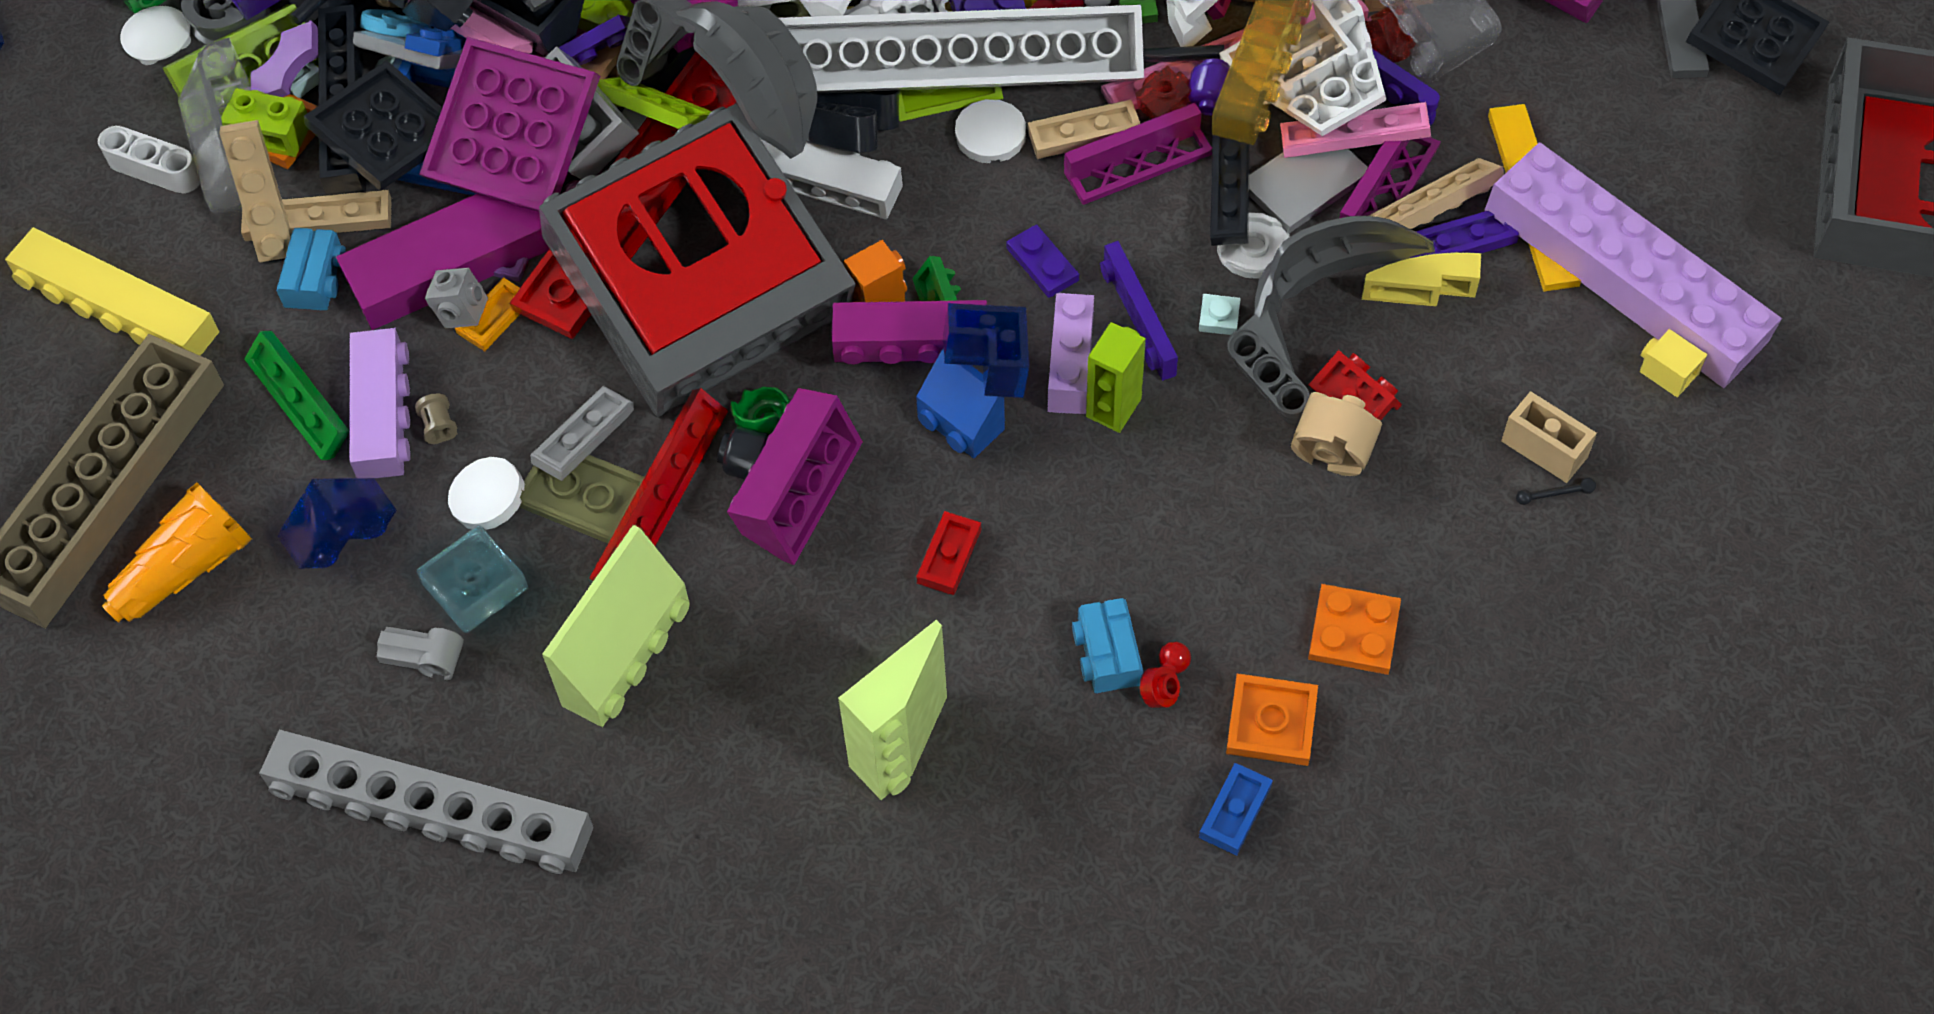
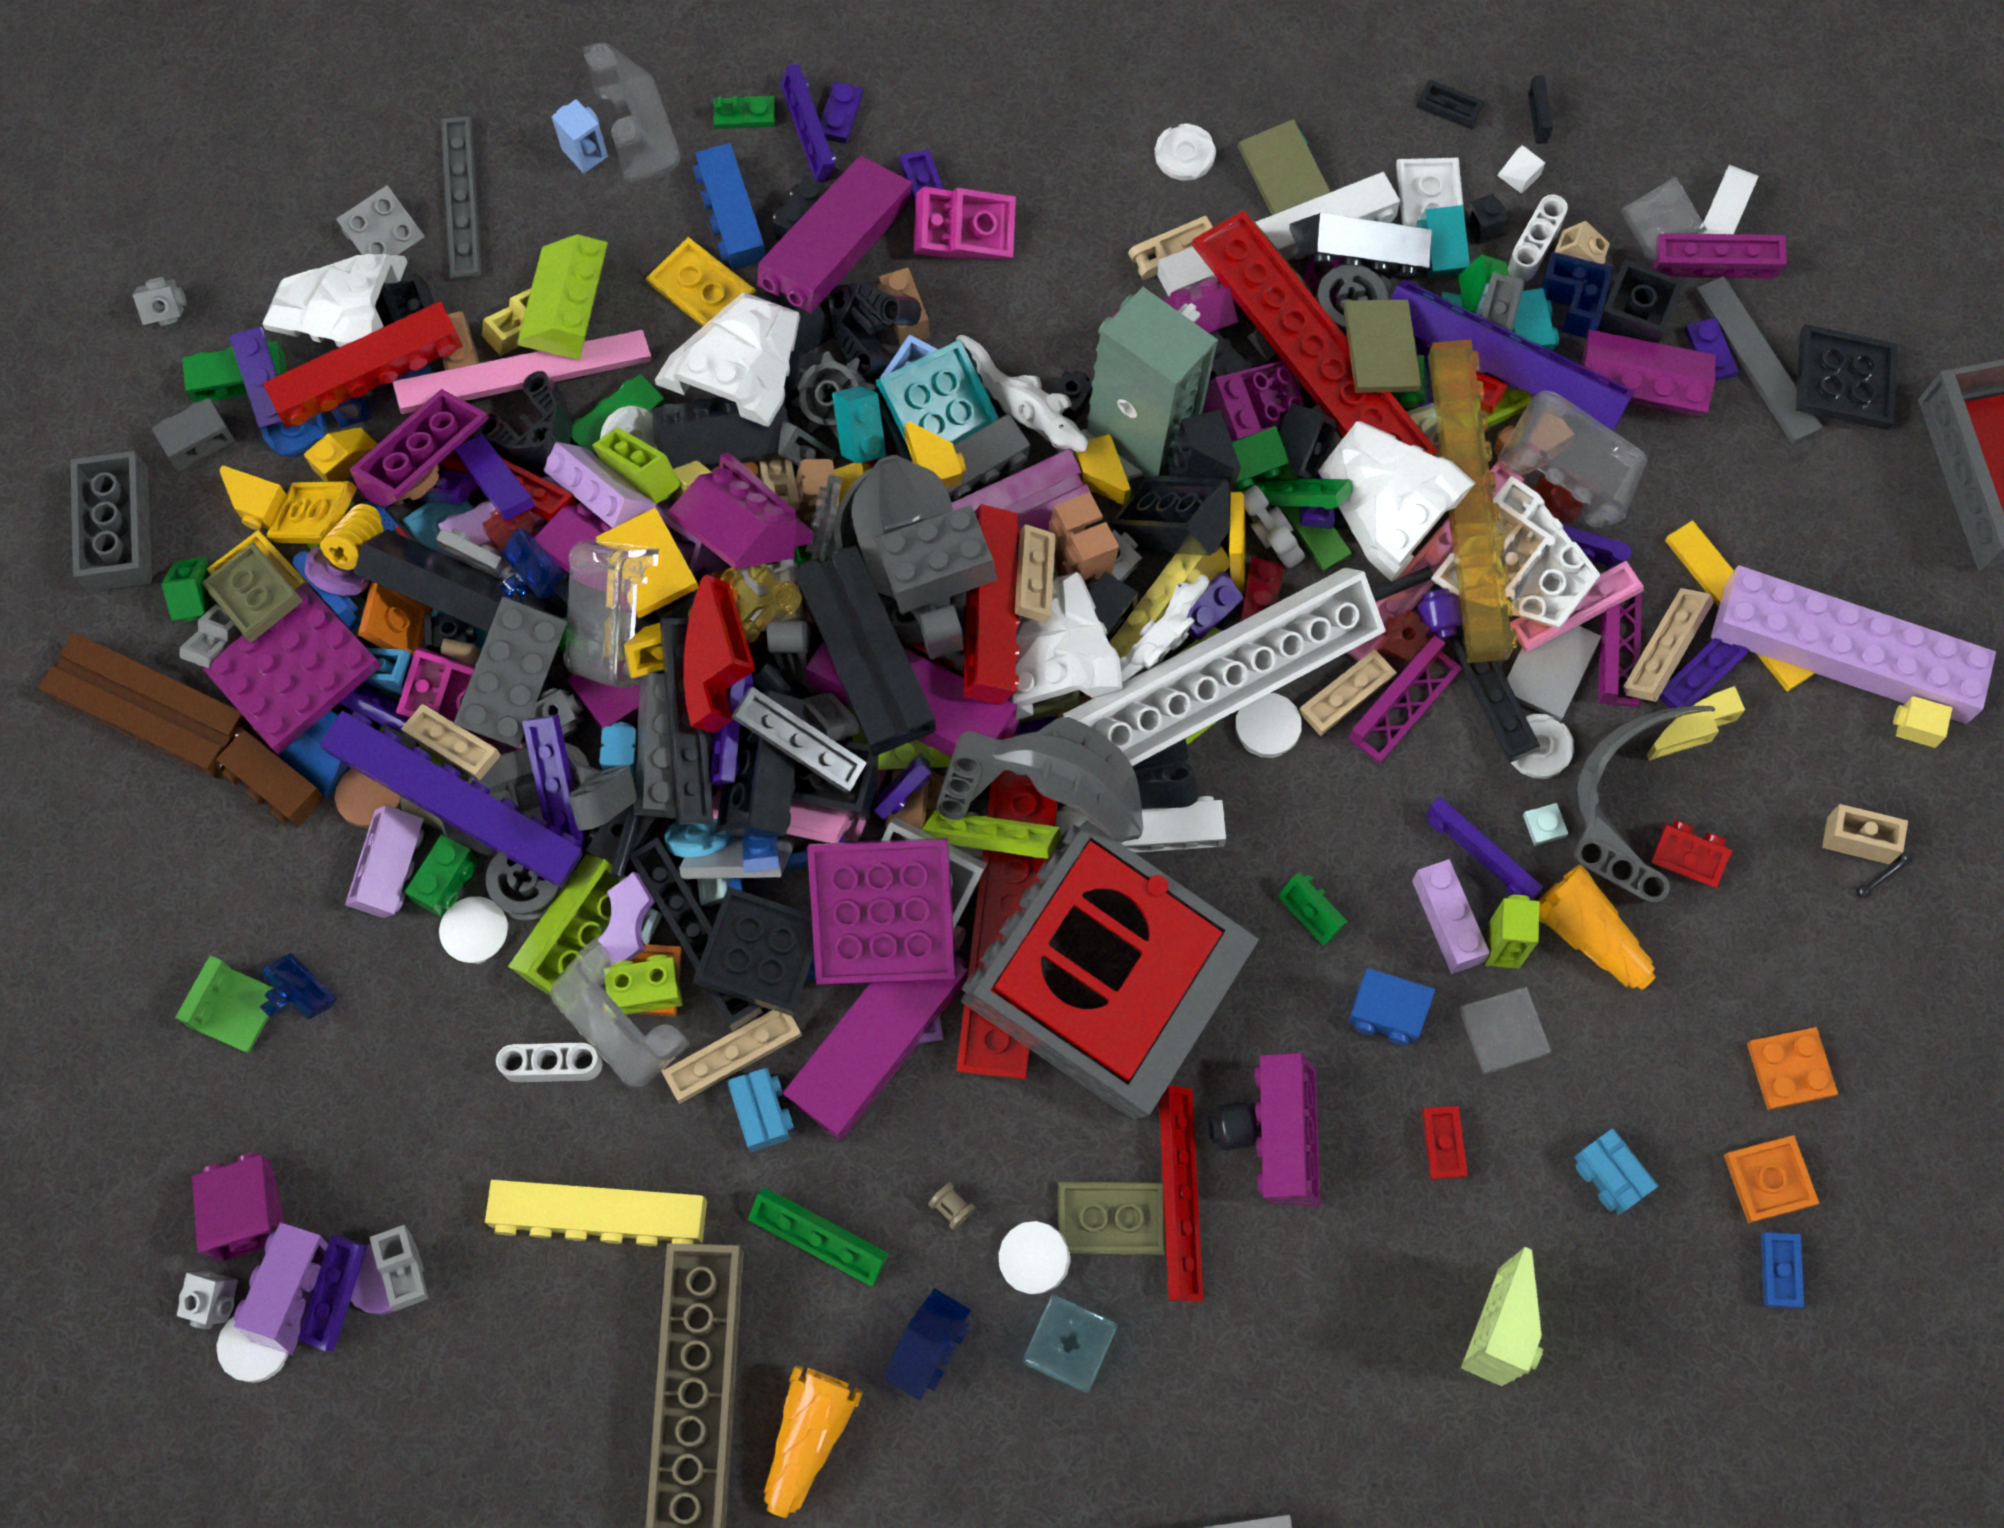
camera: 25 degrees left, 10 degrees up
tan plate [220,120,292,262] -> none
lavender brick [350,328,410,480] -> none
light grey piece [376,627,464,680] -> none
light grey brick [425,267,488,328] -> none
light orange tile [455,277,520,351] -> none
light grey tile [530,386,634,481] -> none
yellowish green slope [542,525,690,727] -> none
green hair [730,386,790,436] -> none
magenta slope [832,300,988,364] -> none
orange brick [844,240,907,302] -> none
clear blue brick [943,303,1029,398] -> none
dark purple plate [1006,224,1079,298] -> none
red plate [1140,642,1191,708] -> none
tan brick [1291,392,1382,476] -> none
none -> clear plate [1459,987,1551,1075]
none -> light orange cone [1538,865,1656,990]

